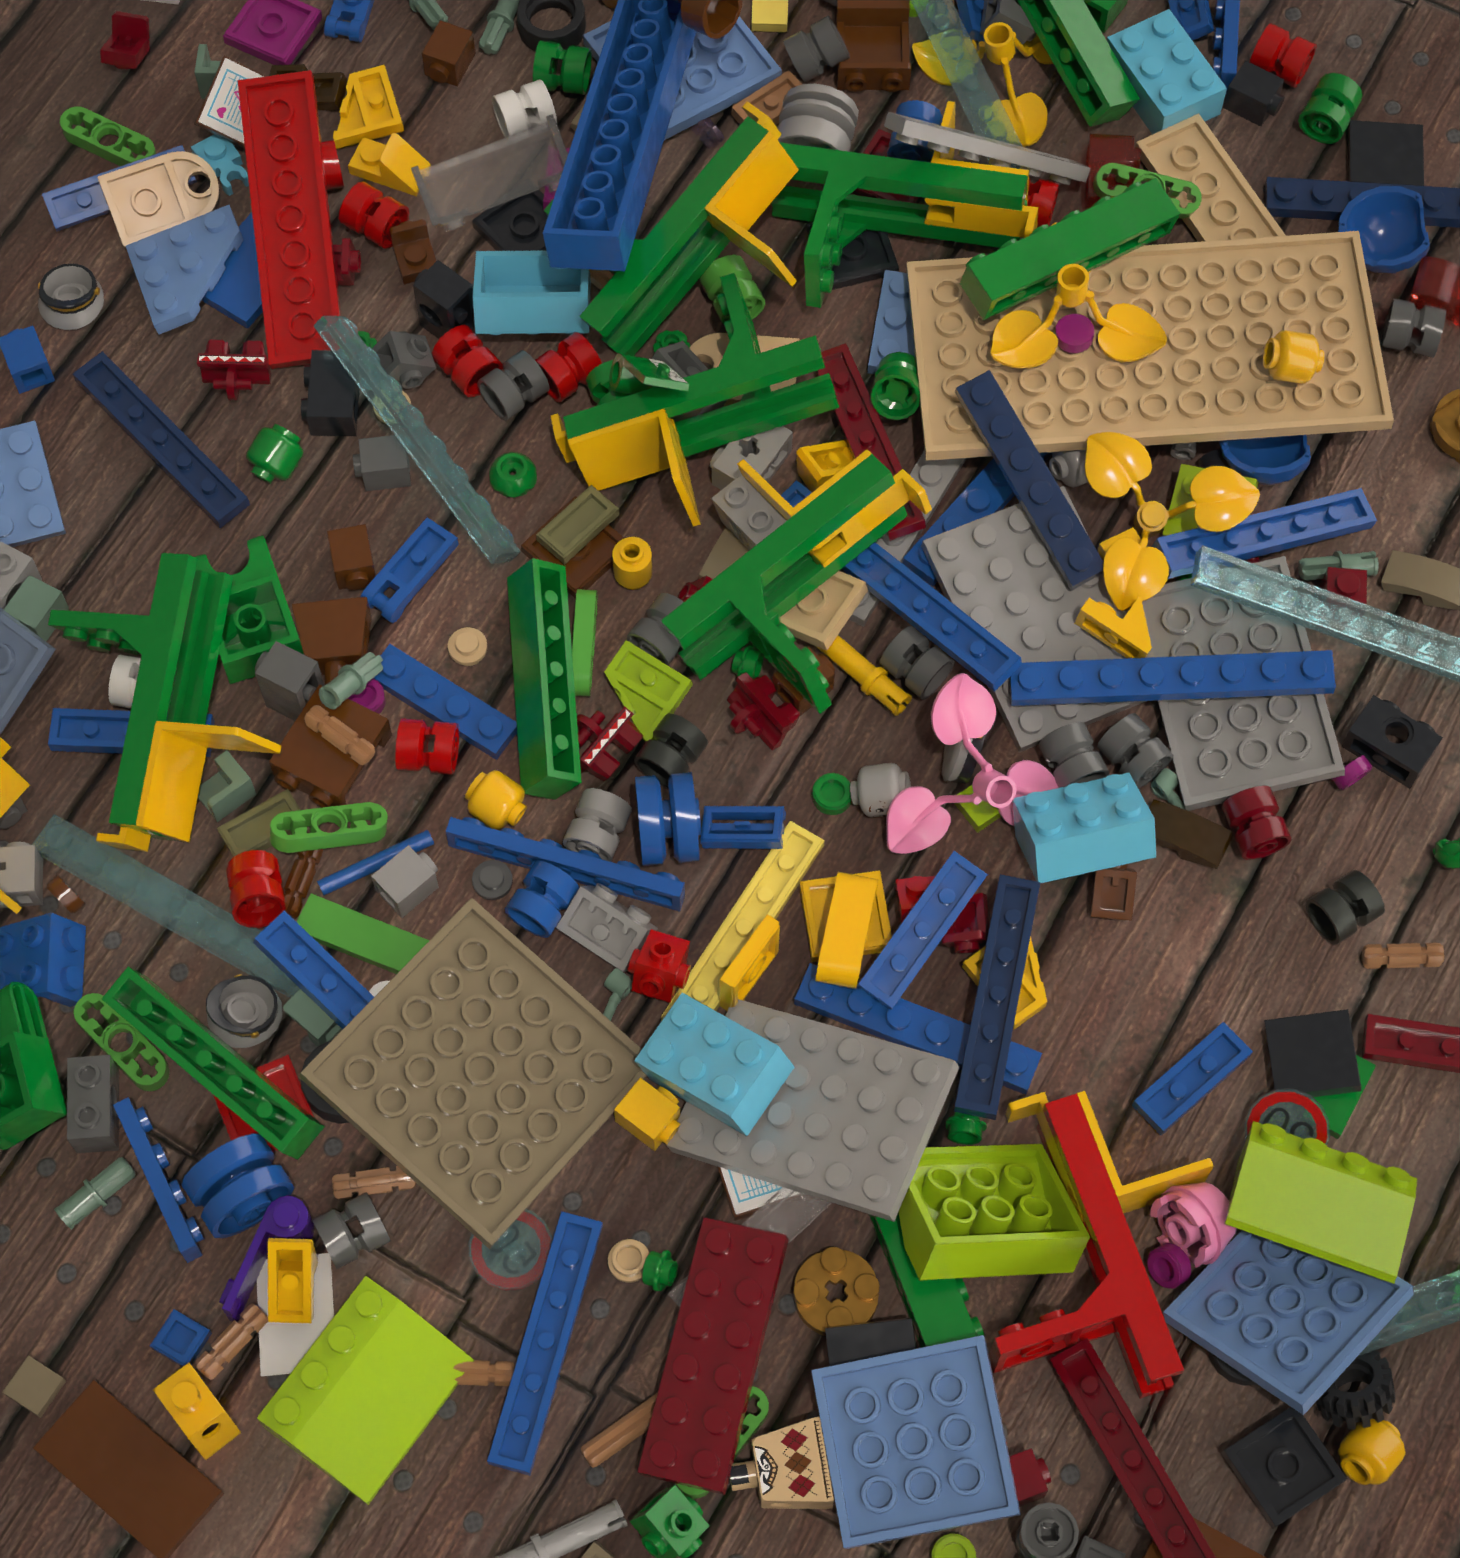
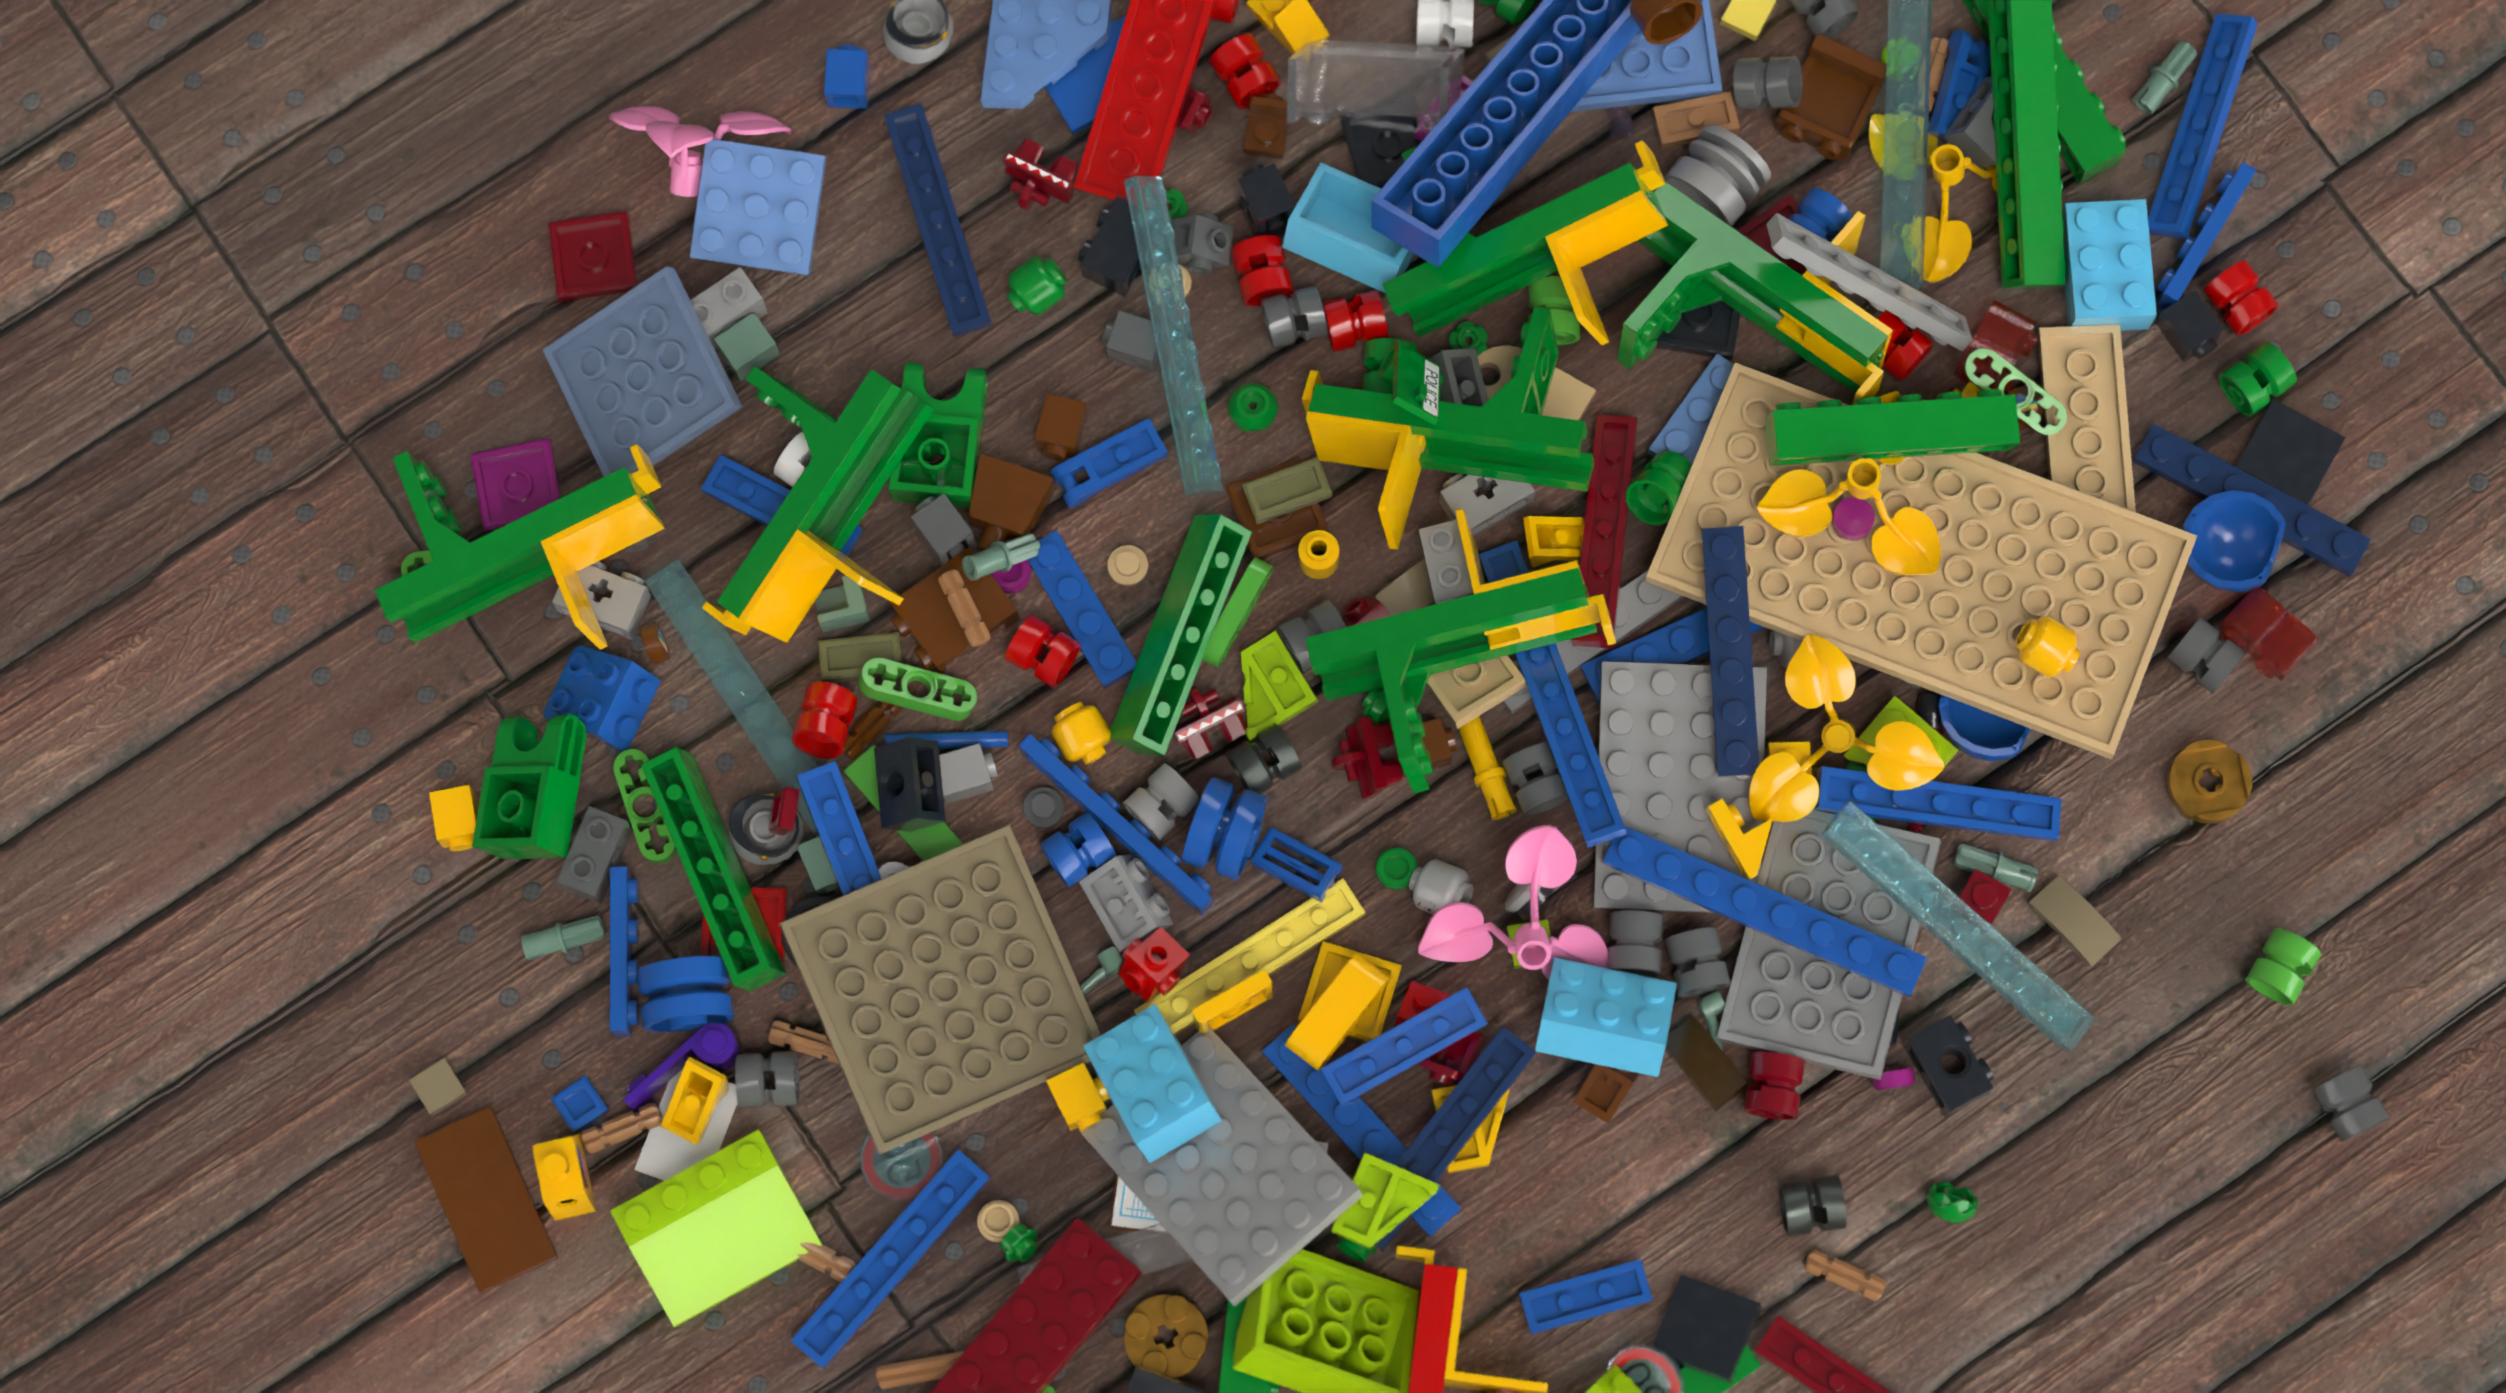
camera: 30 degrees right, 10 degrees up
none -> dark red tile [768,787,800,836]
none -> black brick [874,737,946,832]
none -> lime wing [1331,1153,1440,1249]

